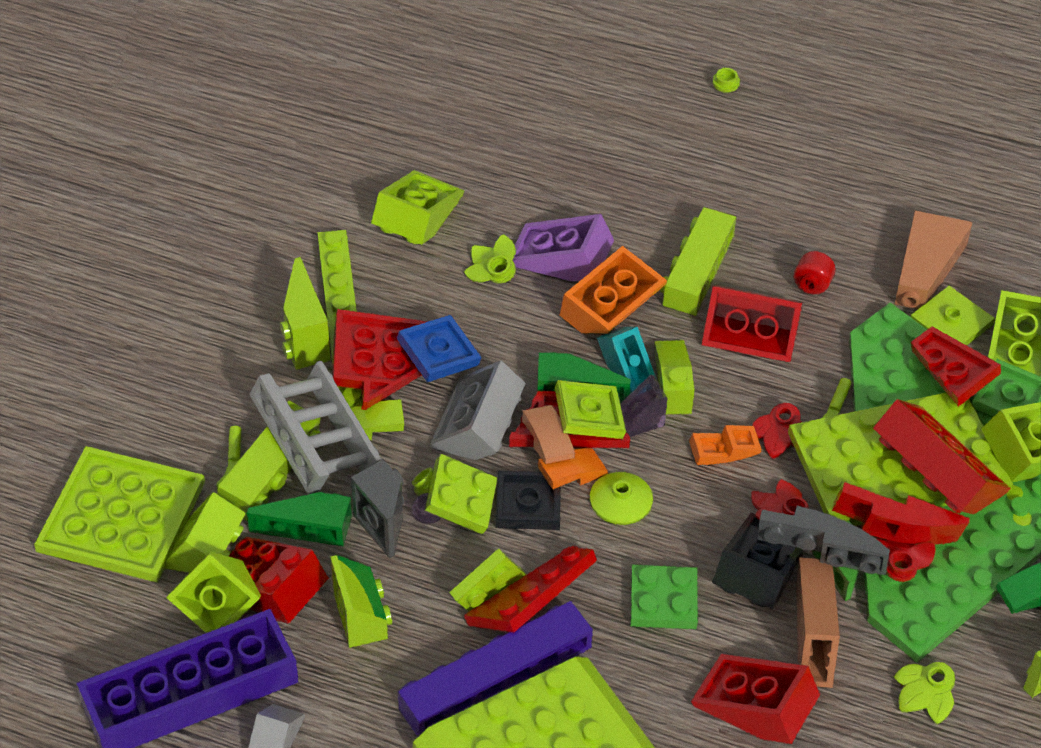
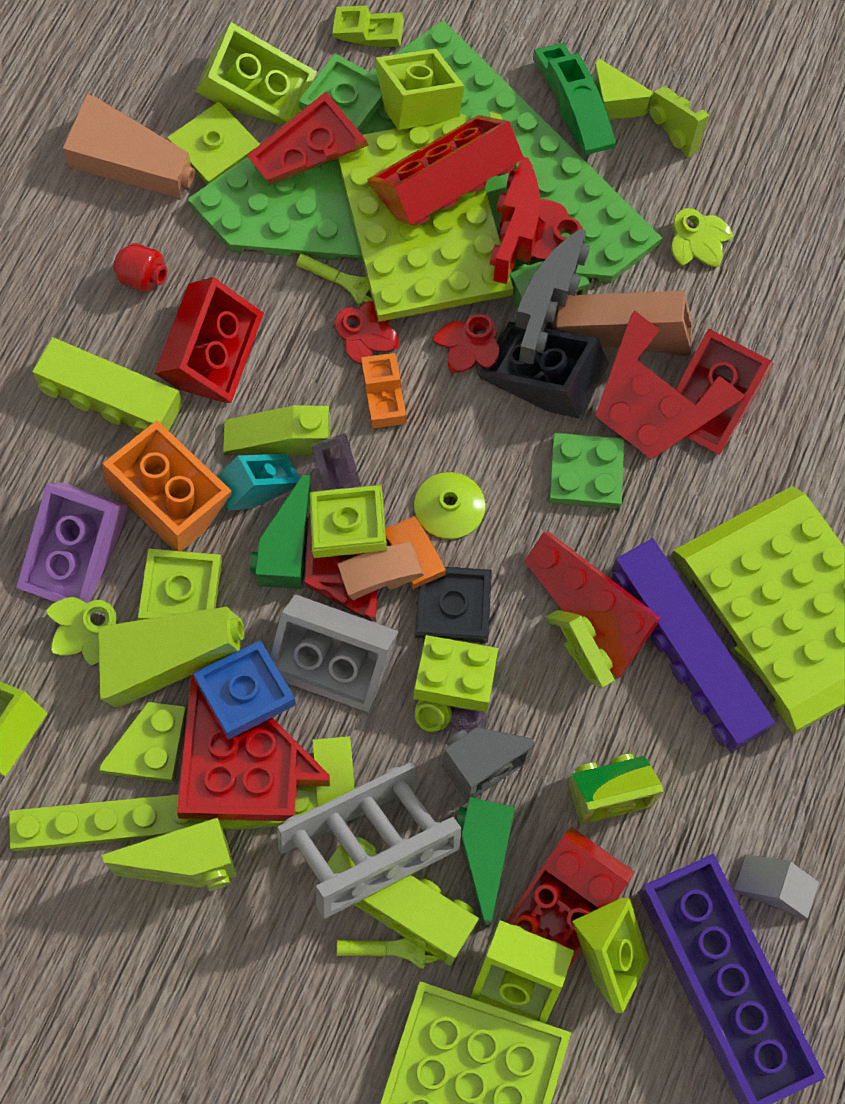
camera: 90 degrees left, 20 degrees up
none -> lime slope [98,607,244,708]
none -> lime wing [100,702,187,783]
none -> lime plate [138,548,222,620]
none -> red wing [595,310,745,459]

